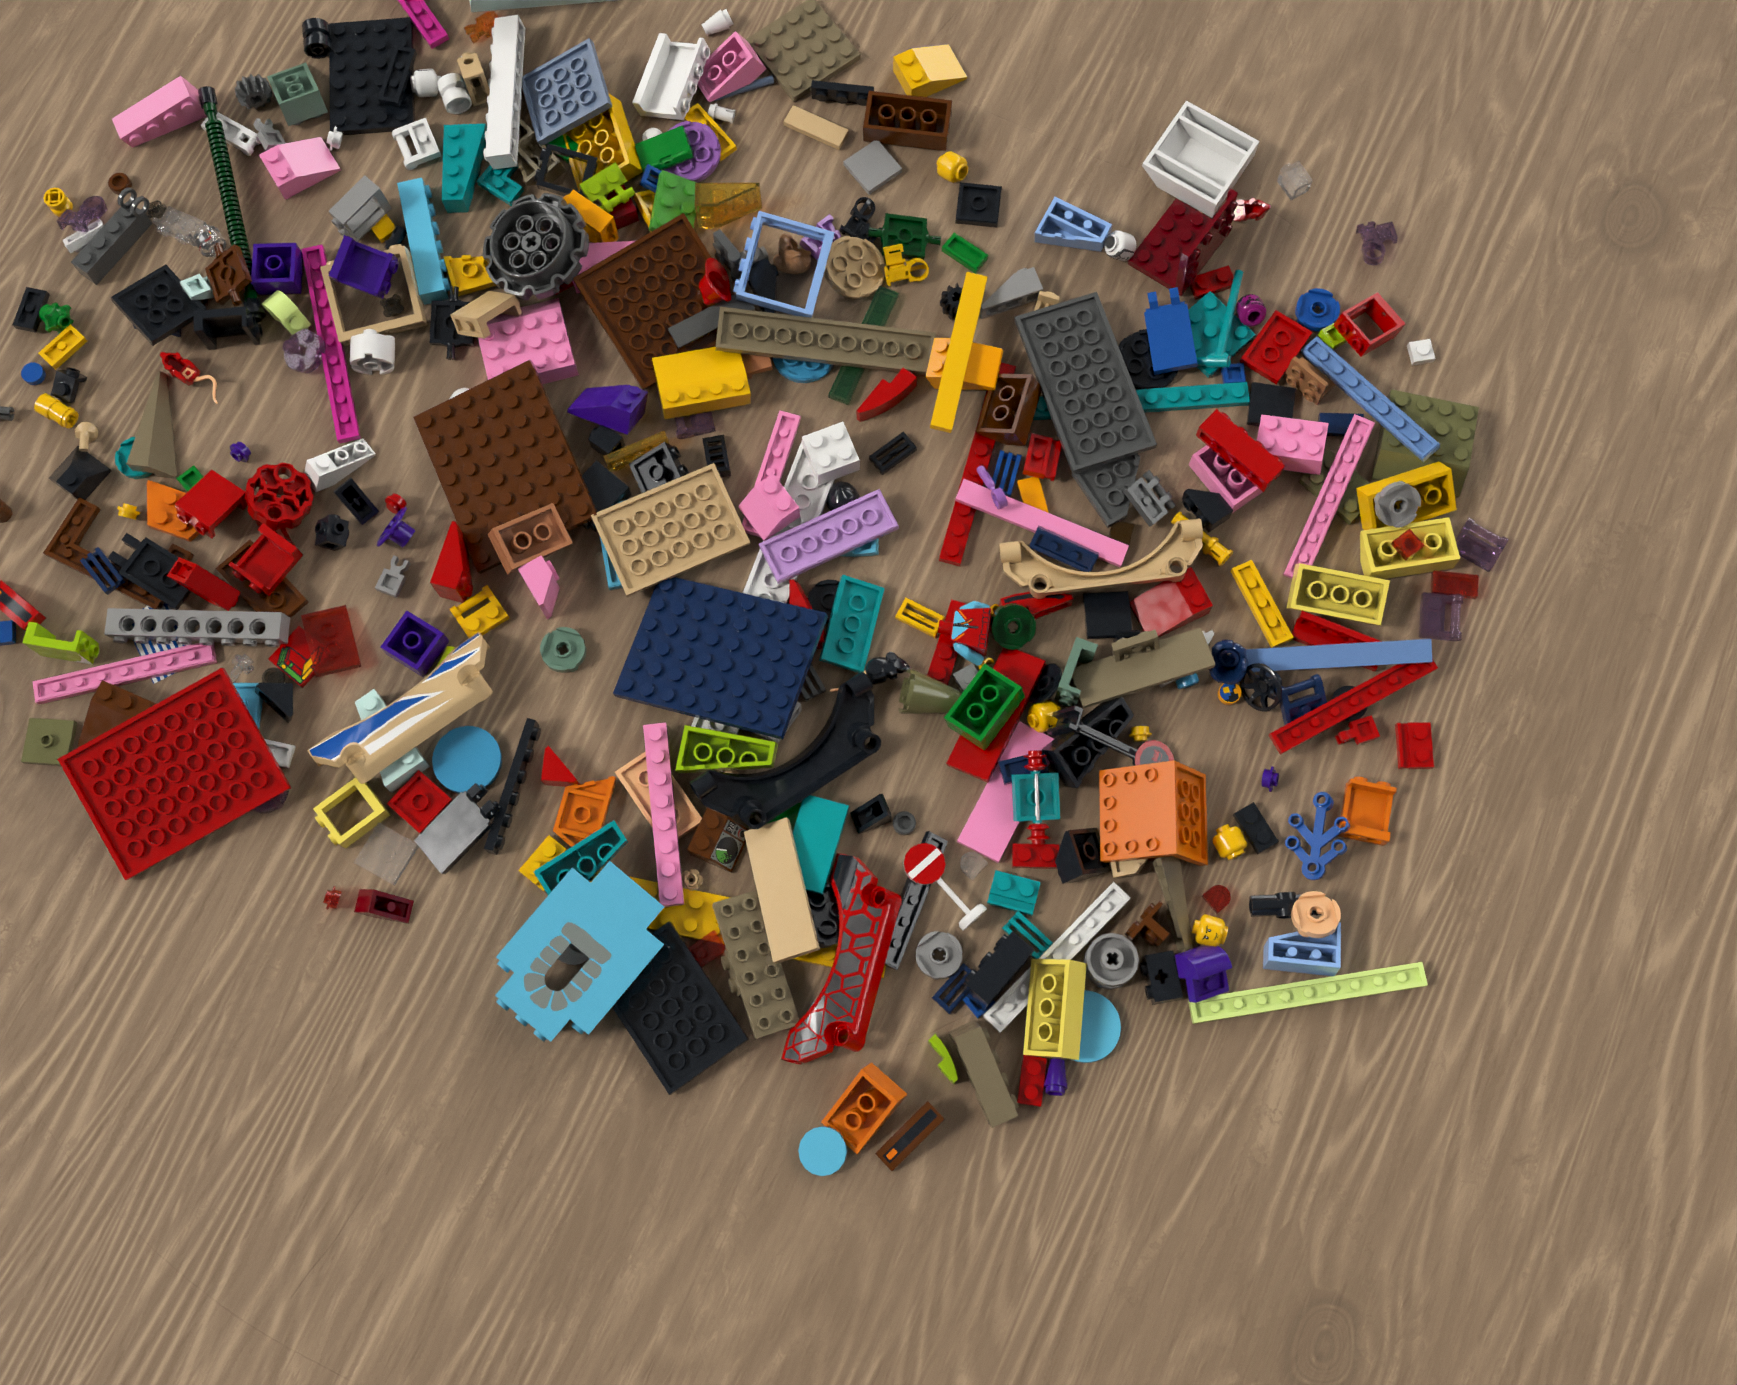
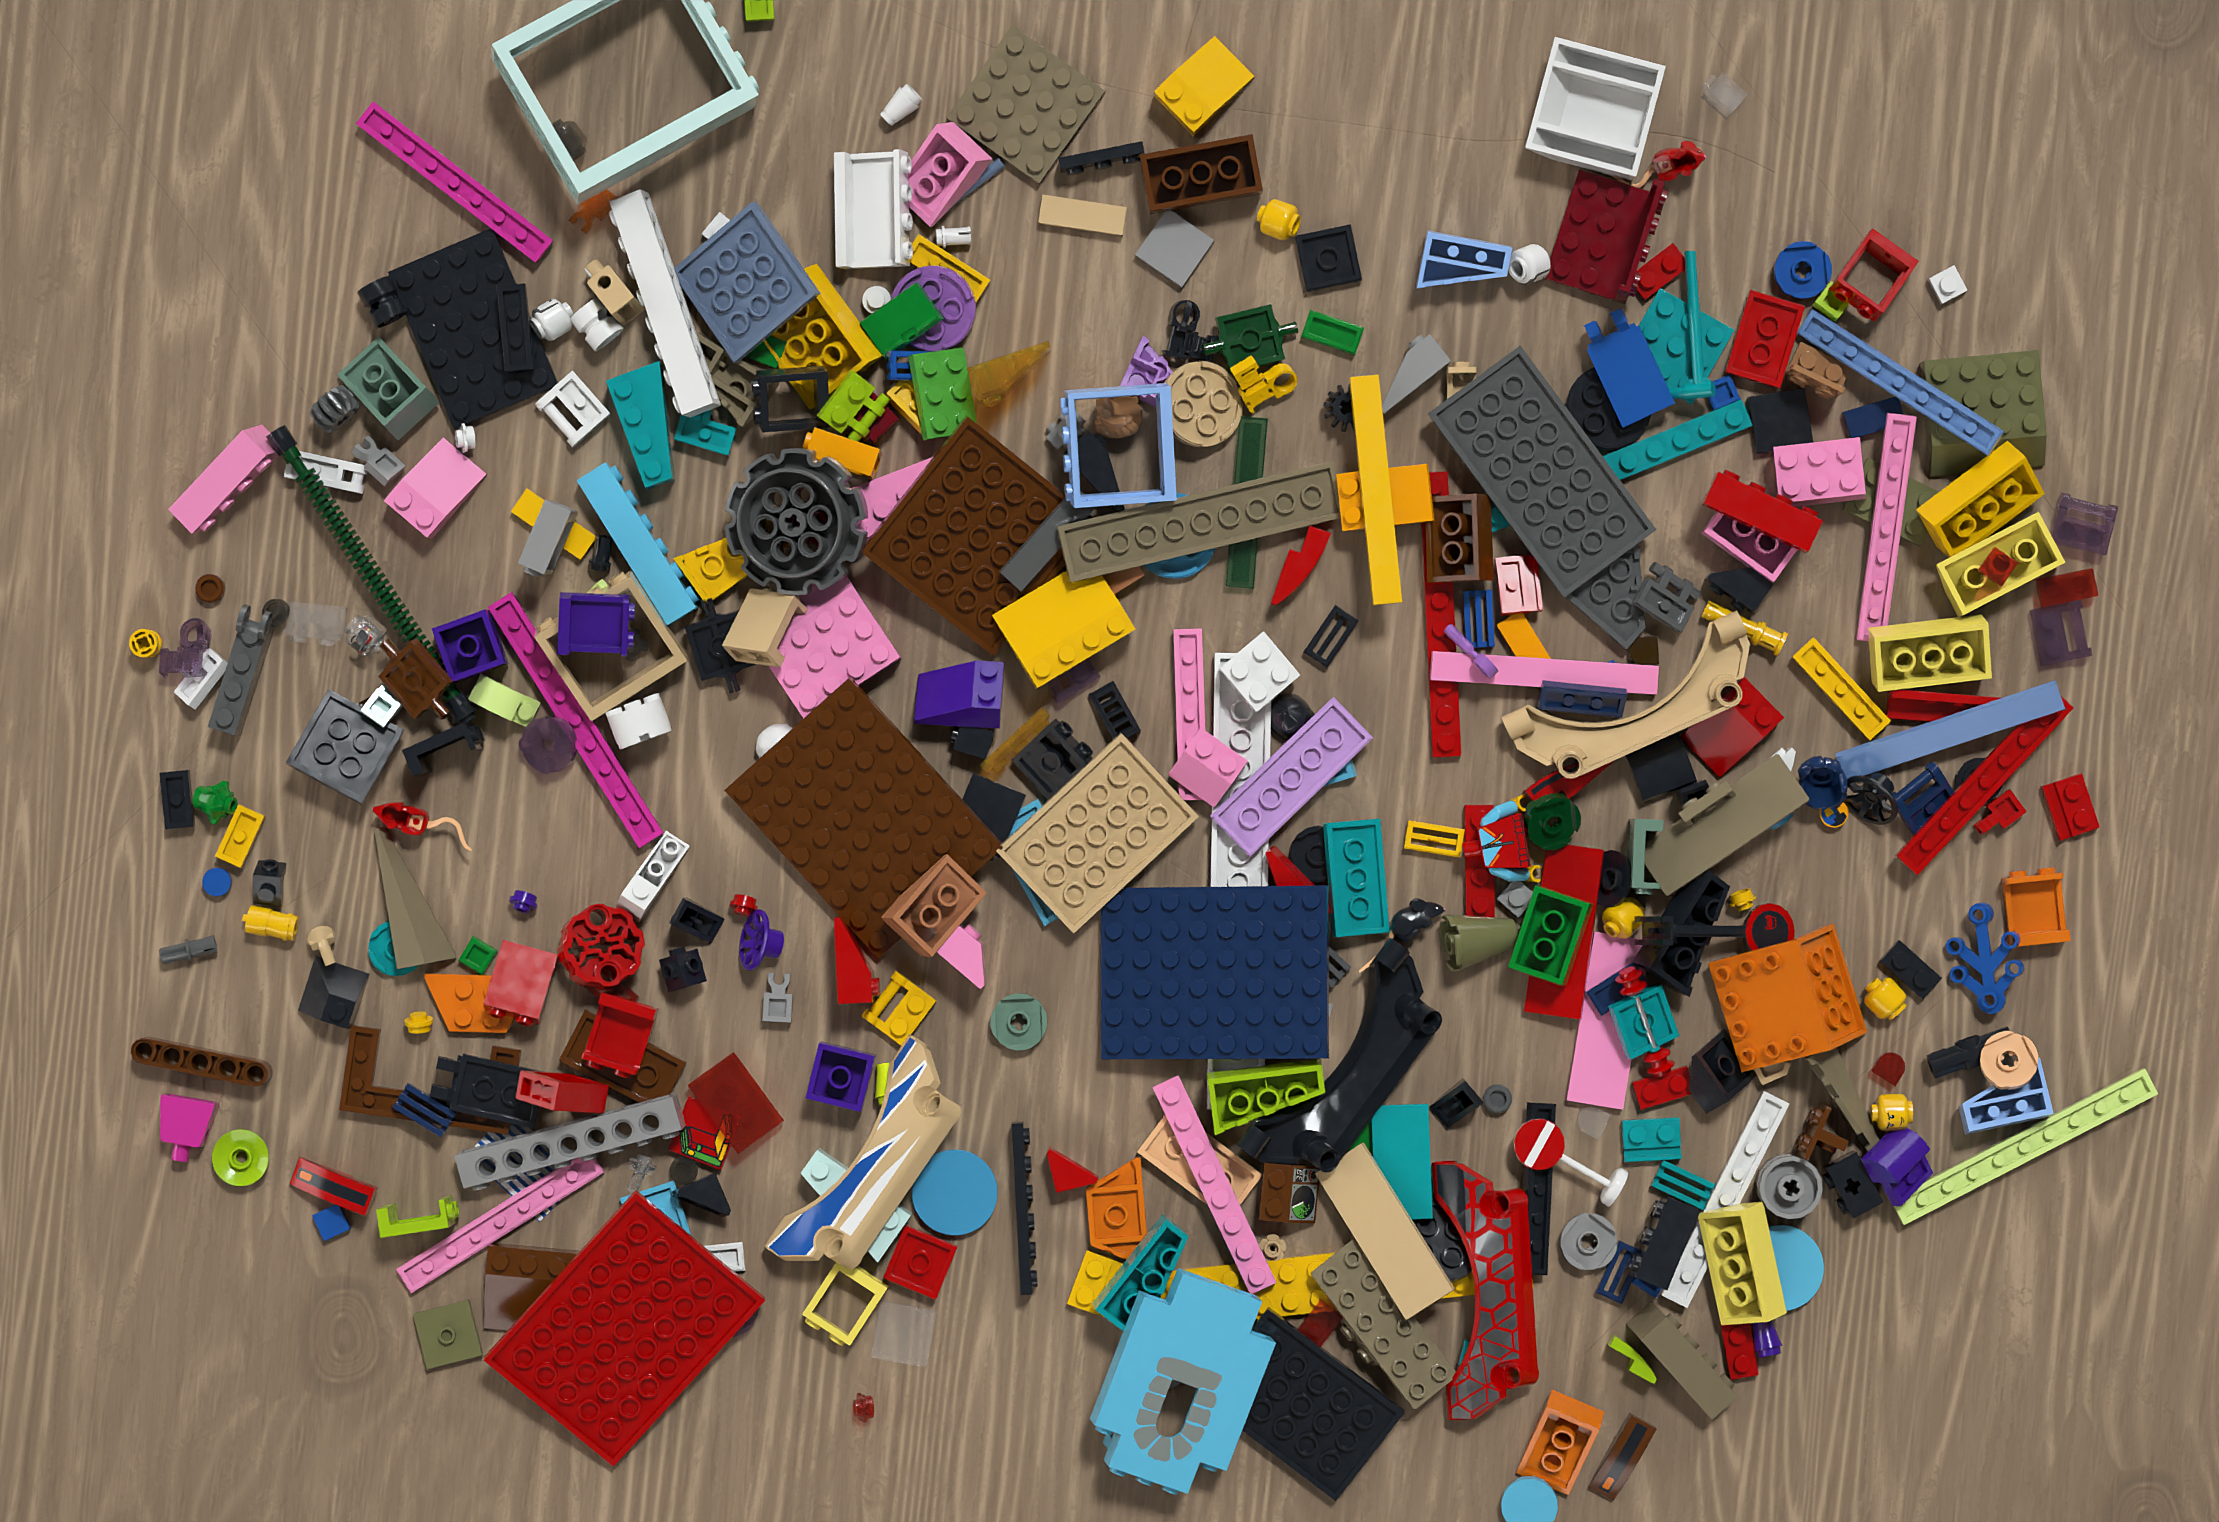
camera: 25 degrees left, 15 degrees up
dark red slope [354,889,414,924] -> none
tile [414,783,502,874] -> none
red piece [698,258,732,305] -> none
dark grey plate [713,229,742,281] -> none
magenta head [1236,294,1266,327] -> none
dark purple plate [1262,766,1279,792] -> none
clear purple piece [1356,221,1398,265] -> none
light grey plate [1374,481,1421,528] -> none

